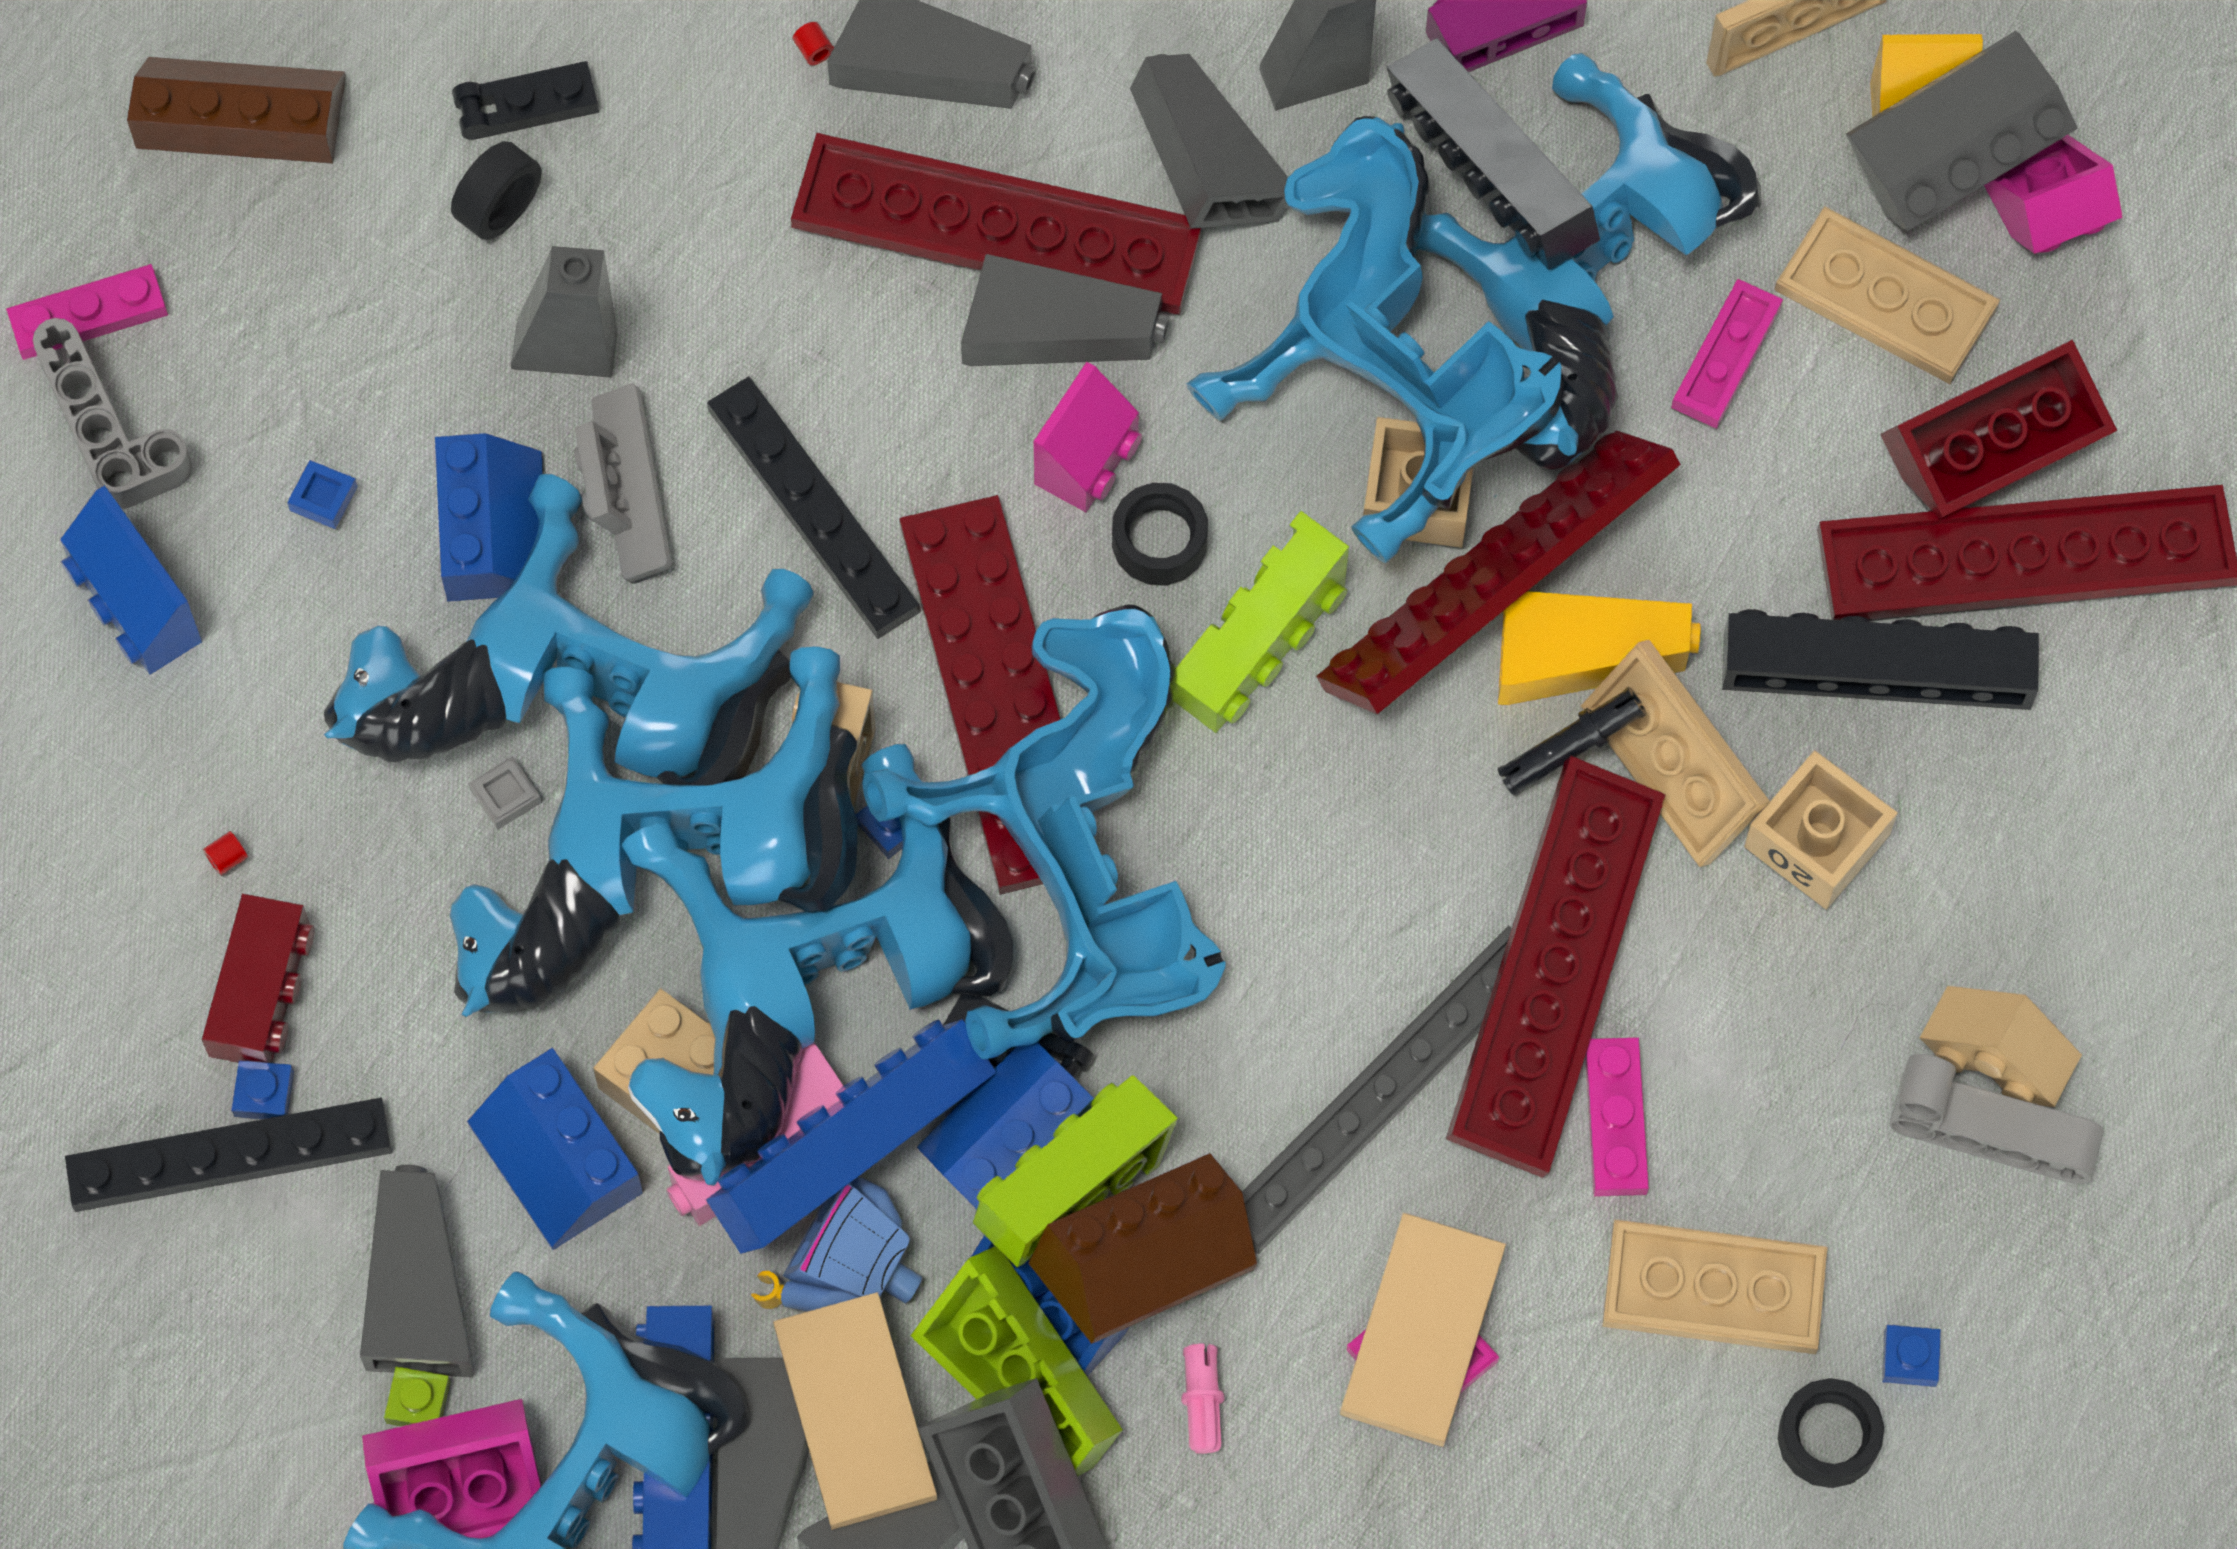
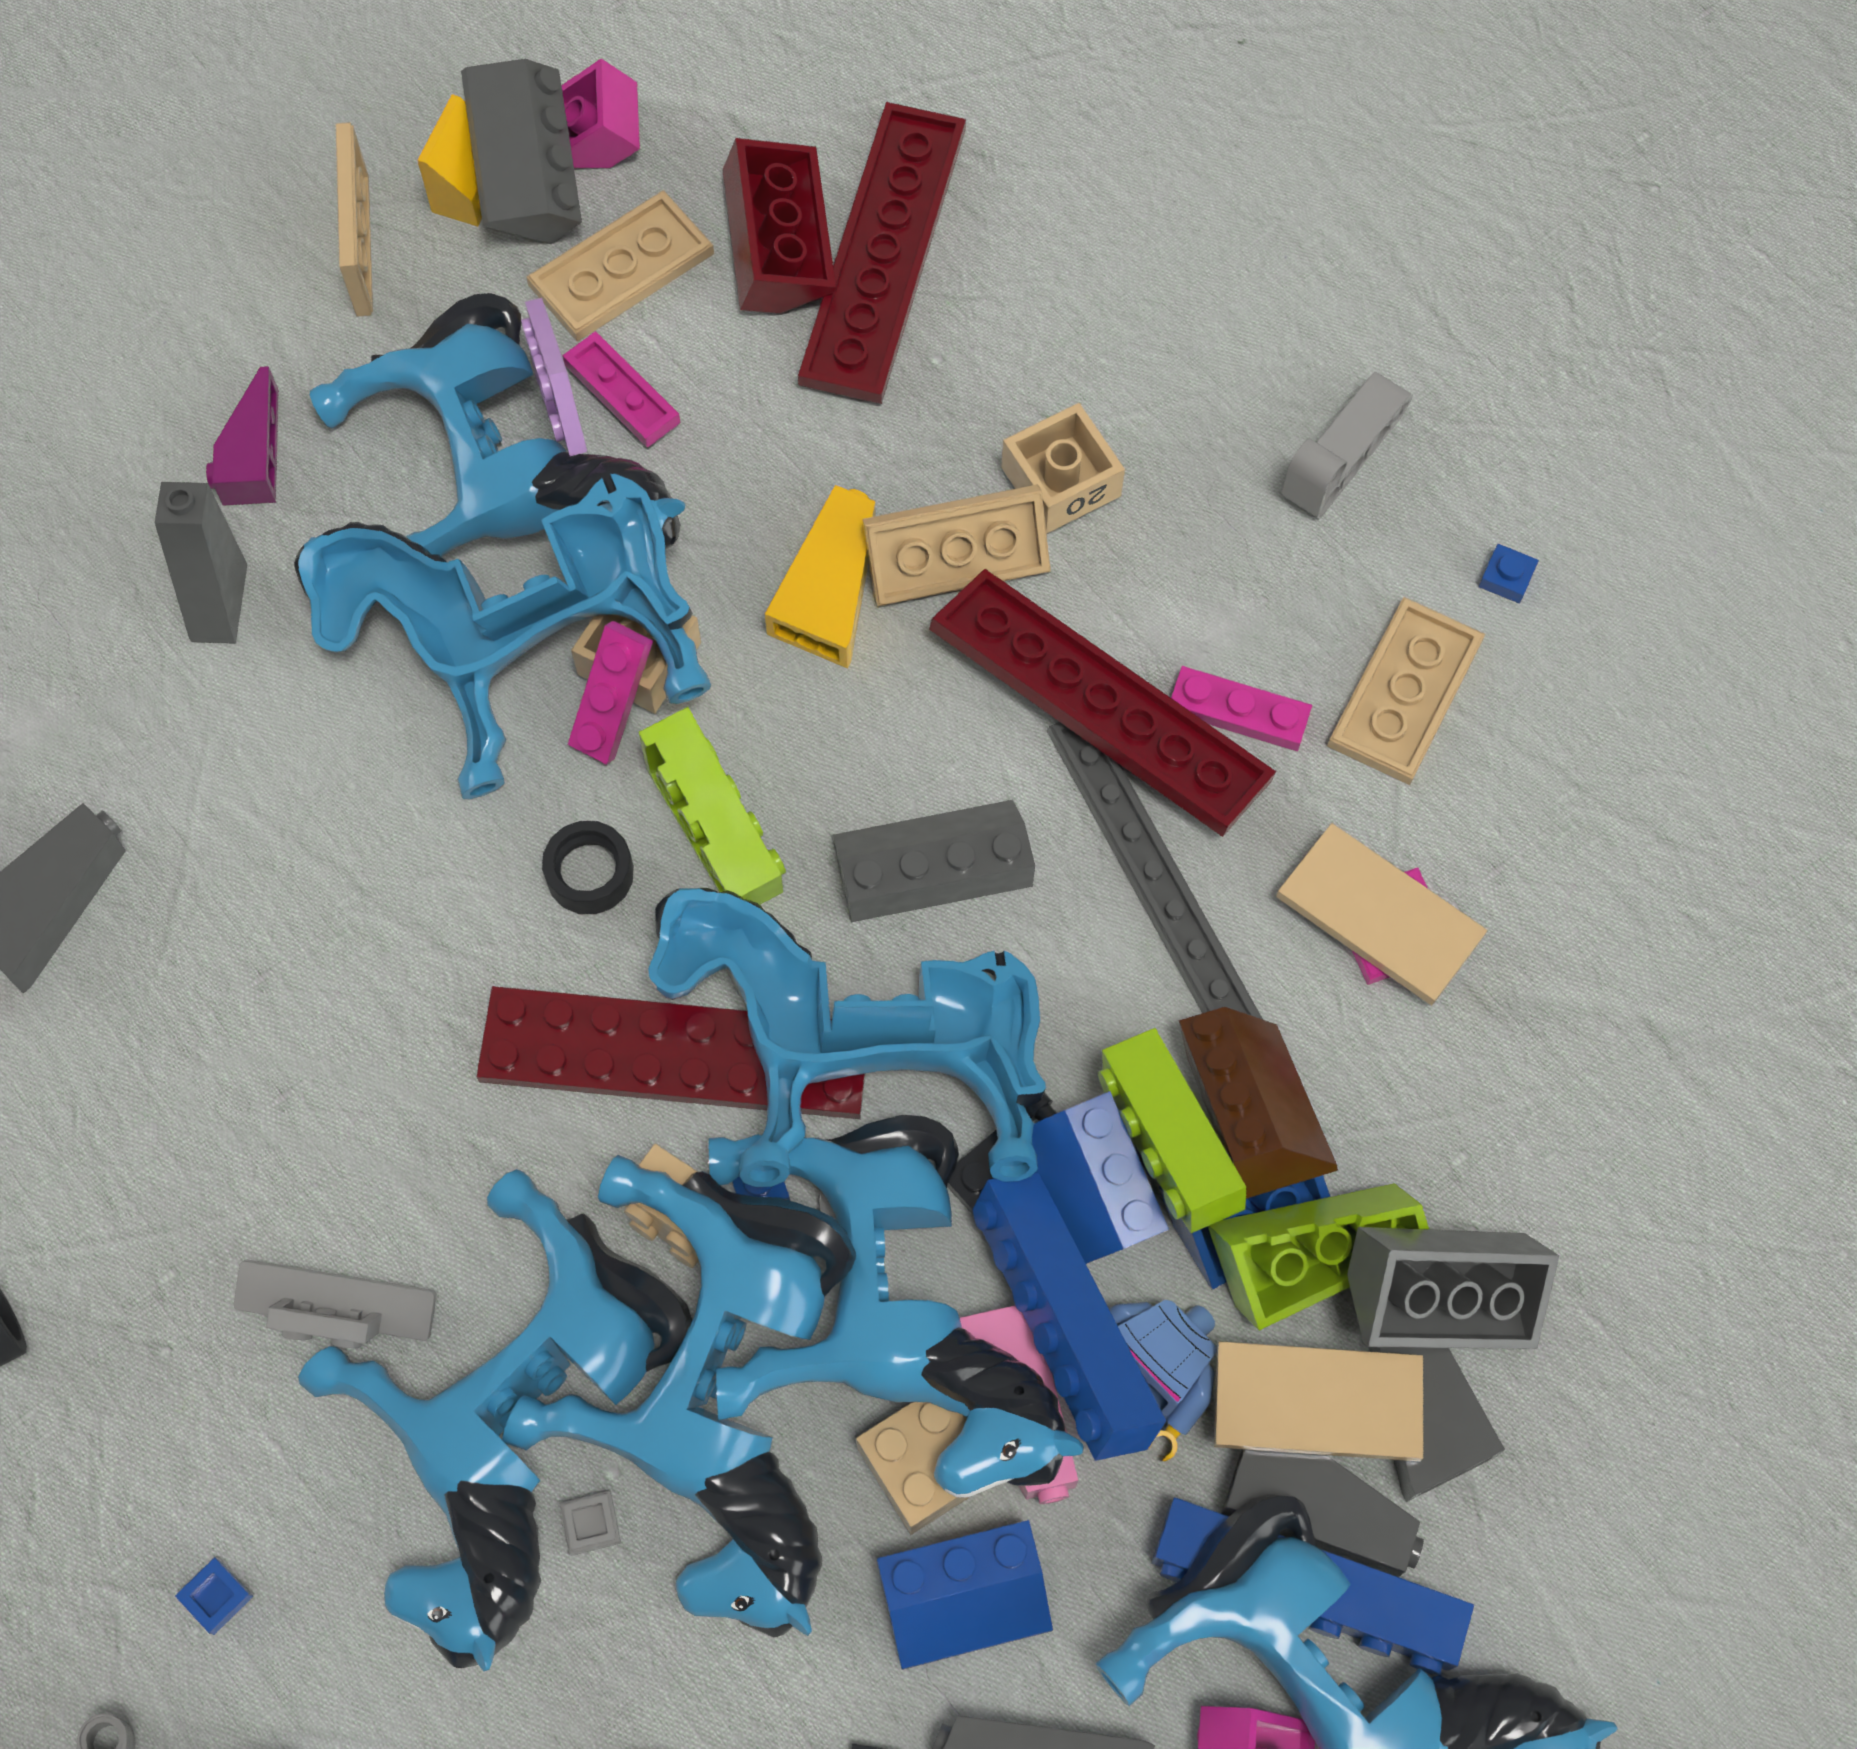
camera: 70 degrees left, 0 degrees up
blue slope [435,433,543,602] -> none
dark grey slope [511,246,618,378] -> none
black plate [707,376,920,639] -> none
dark red plate [791,132,1203,315] -> none
dark grey slope [961,254,1169,366] -> none
dark pink slope [1033,362,1142,513] -> none
dark grey slope [1130,54,1288,228] -> none
bright pink axle [1181,1344,1225,1454] -> none
dark red plate [1316,430,1681,714] -> none
brick [1387,38,1600,270] -> none
black pin [1497,686,1647,796] -> none
black brick [1722,609,2039,710] -> none
black tyre [1777,1378,1885,1488] -> none
tan brick [1919,986,2082,1107] -> none
none -> lavender plate [521,298,587,456]
none -> dark pink plate [567,621,653,765]
none -> dark grey slope [832,800,1035,923]

